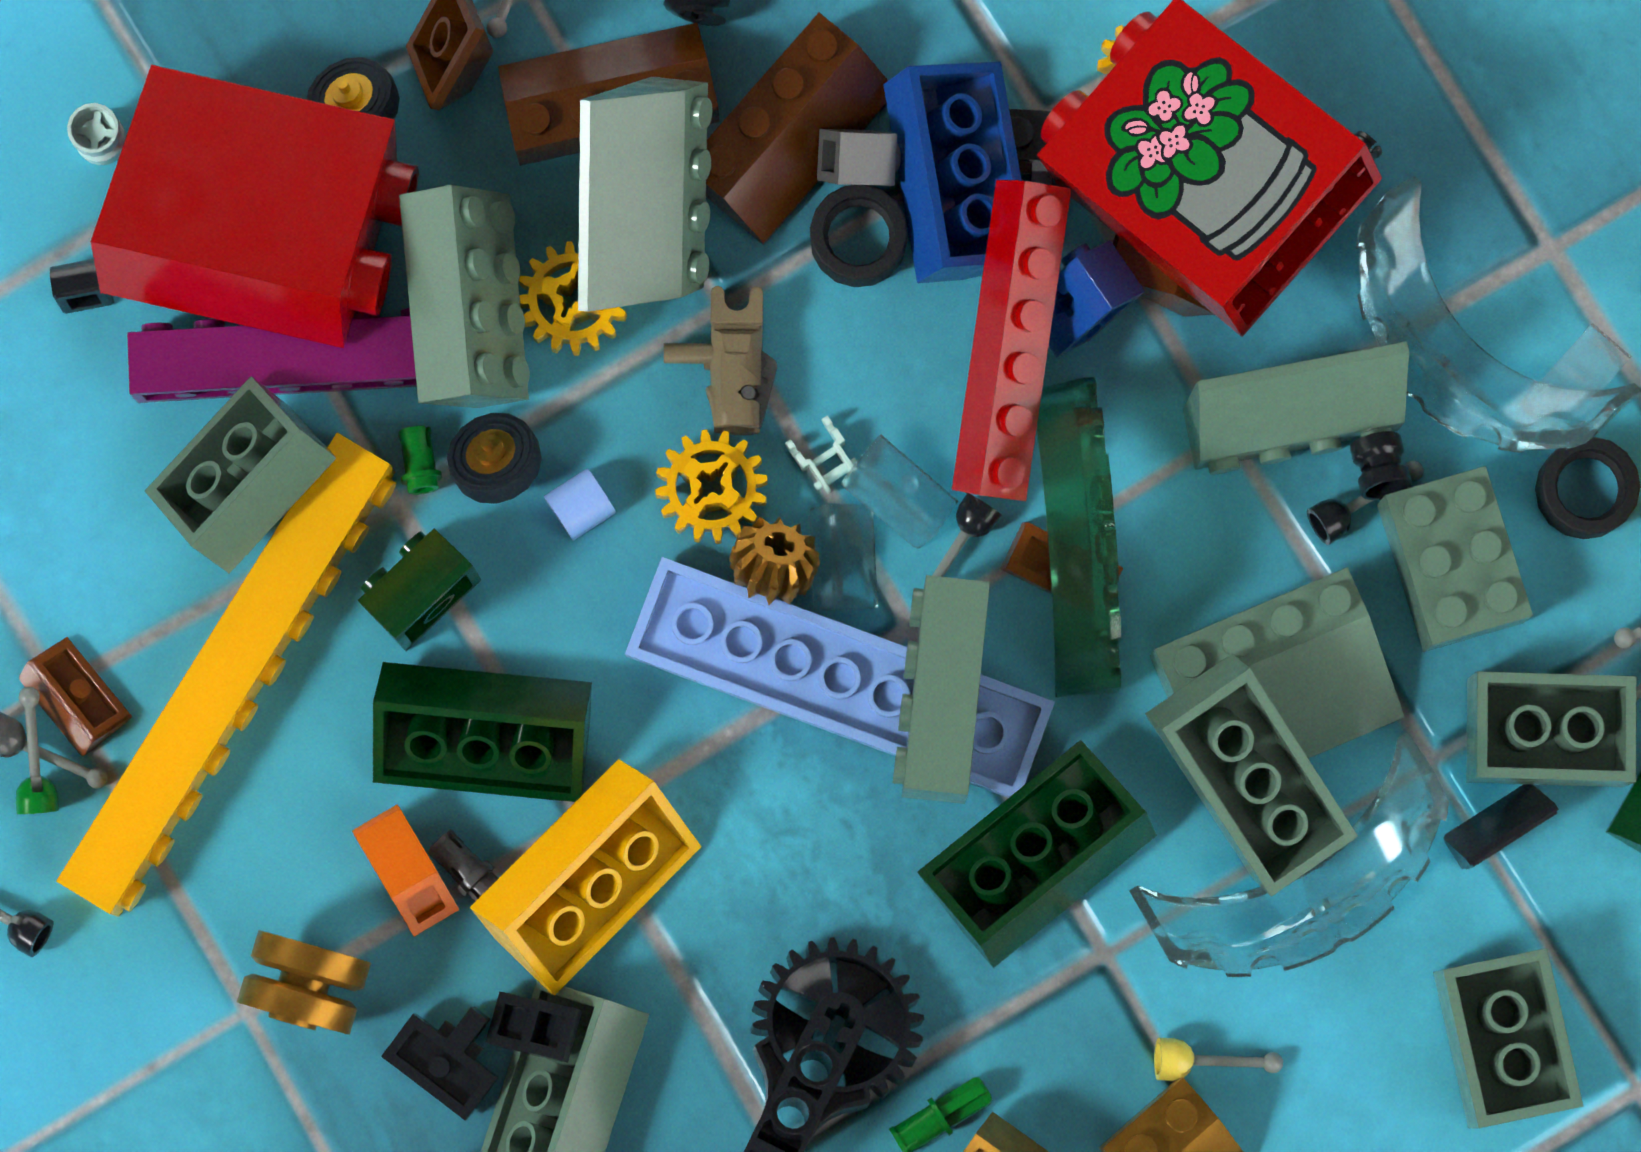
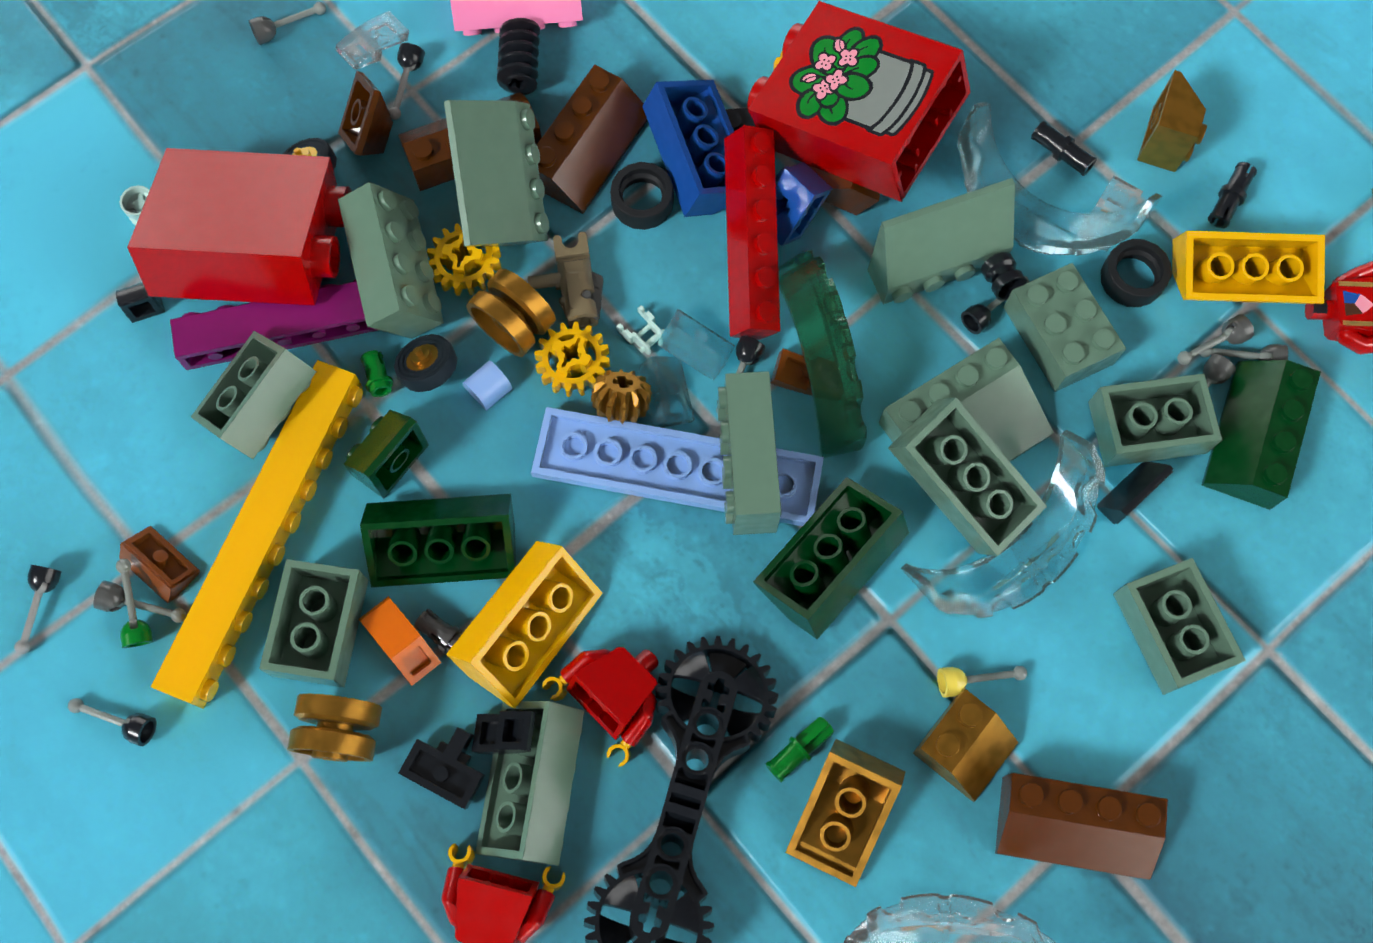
camera: 10 degrees left, 10 degrees down
brick [817,129,901,186] -> none
none -> sand green brick [259,559,369,687]
none -> pearl gold wheel [466,269,556,357]
none -> red torso [542,647,659,767]
none -> black pin [1031,121,1097,176]

